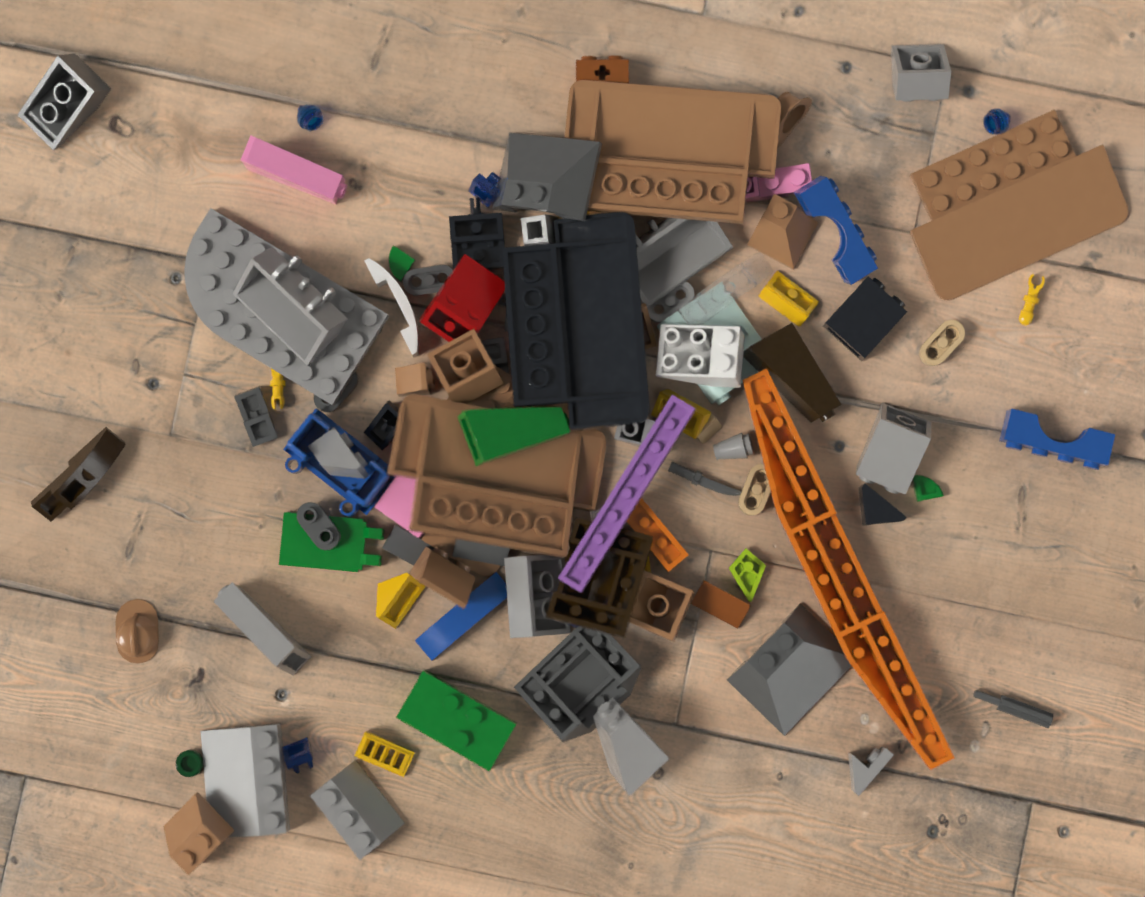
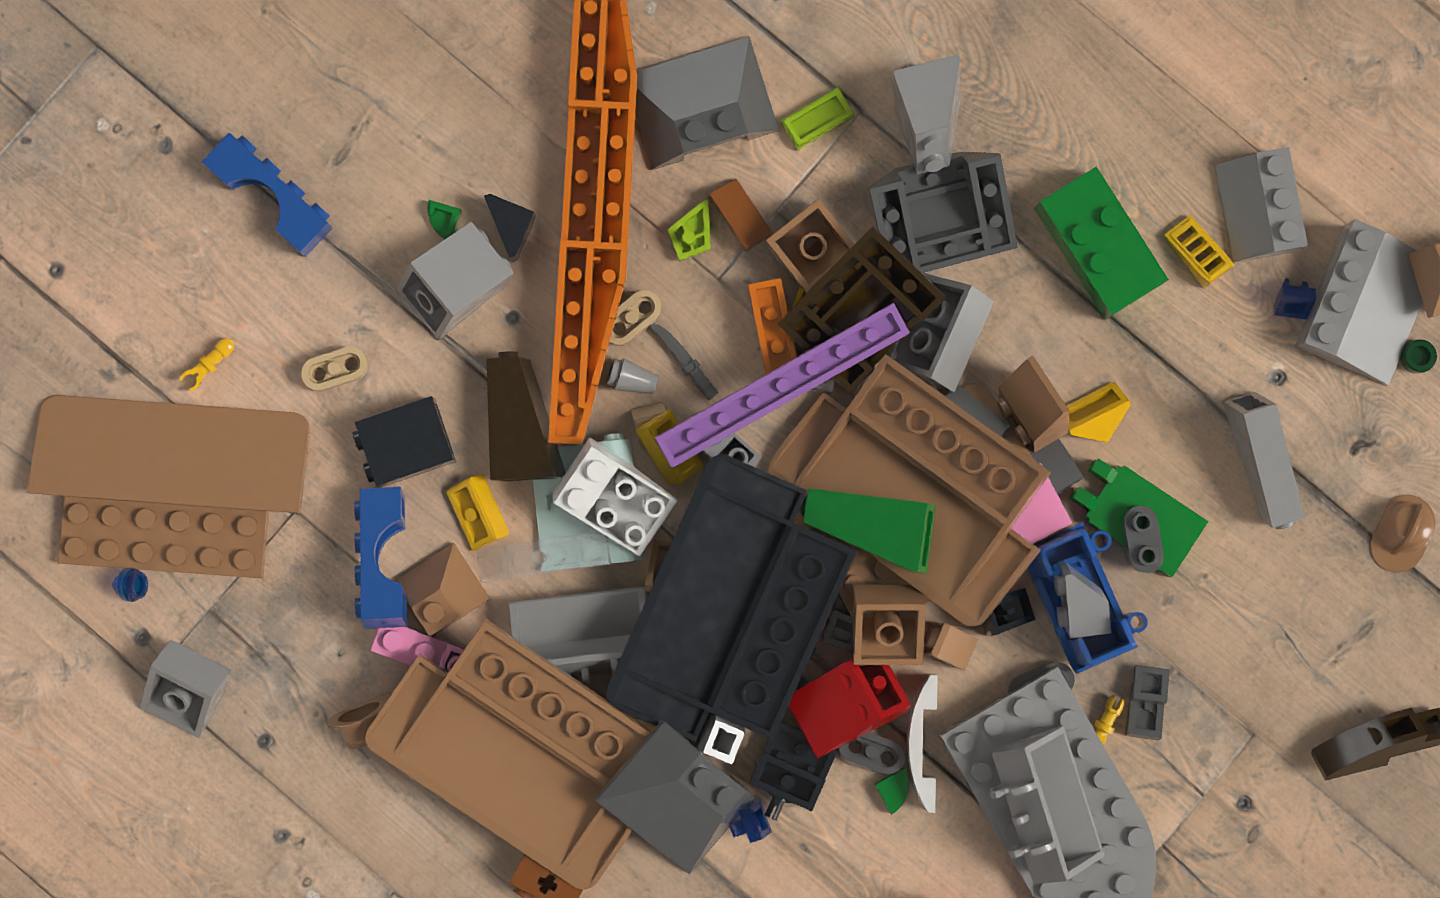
camera: 160 degrees left, 0 degrees up
blue slope [415,572,507,661] -> none
light grey plate [647,281,694,323] -> none
none -> lime tile [781,87,855,151]

